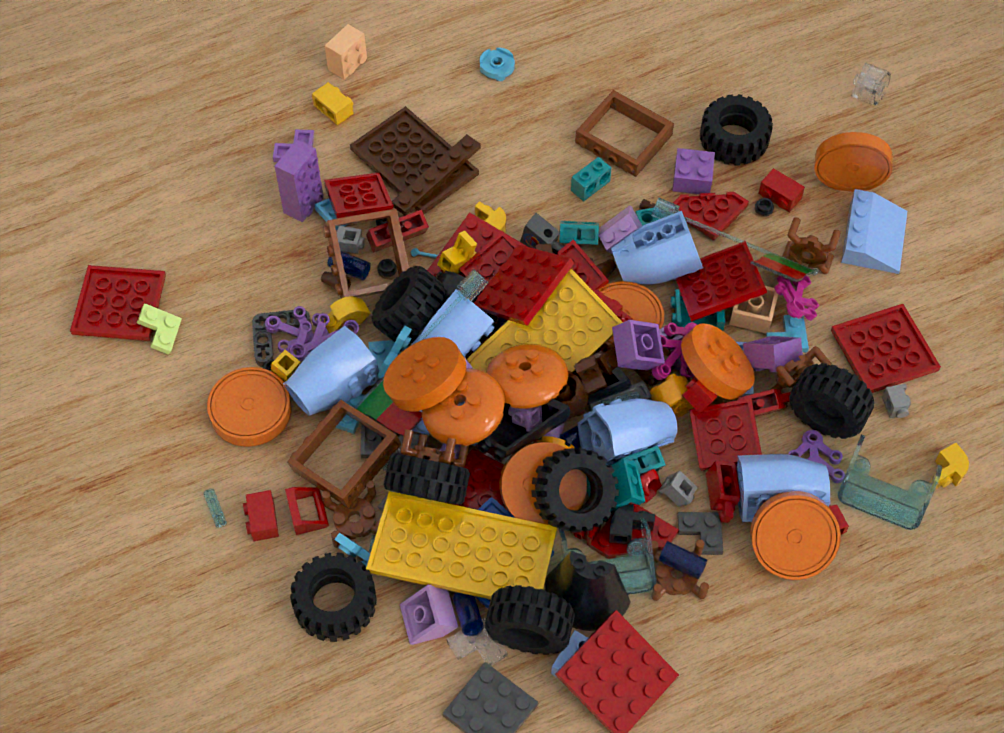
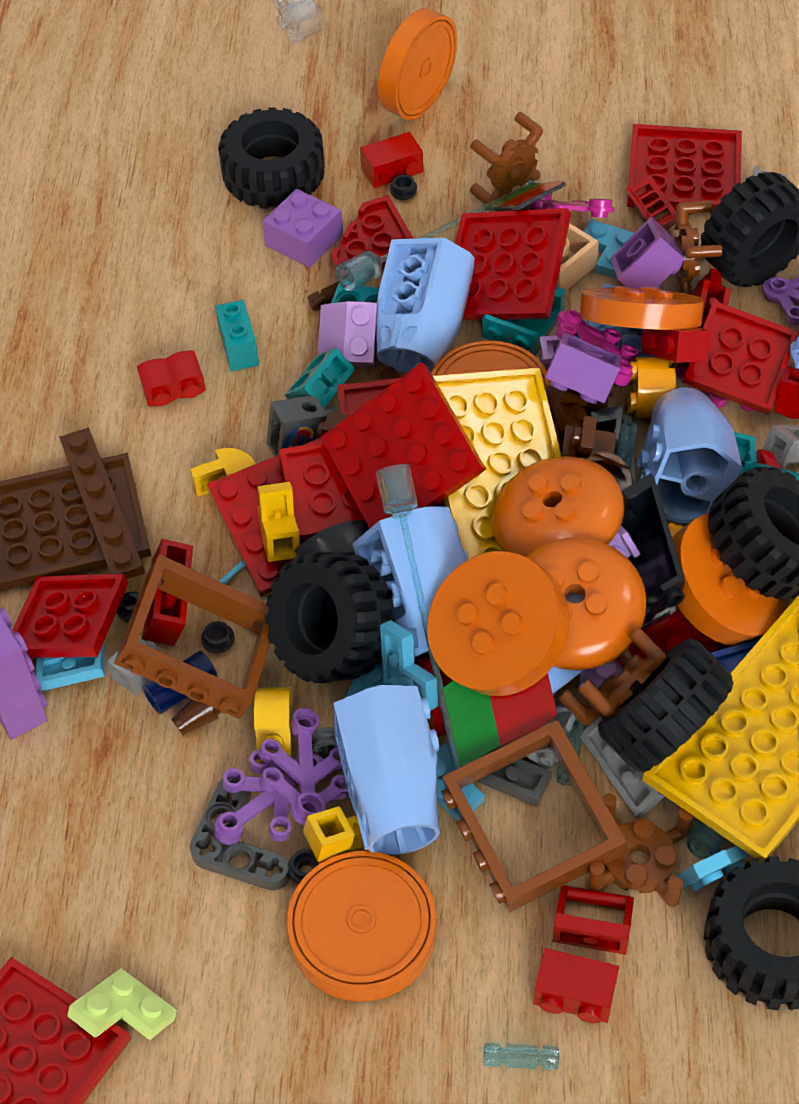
camera: 60 degrees left, 5 degrees down
dark orange window [575,90,674,177] -> none
light blue slope [841,189,908,274] -> none
none -> red brick [137,350,206,406]
none -> red slope [625,175,677,230]

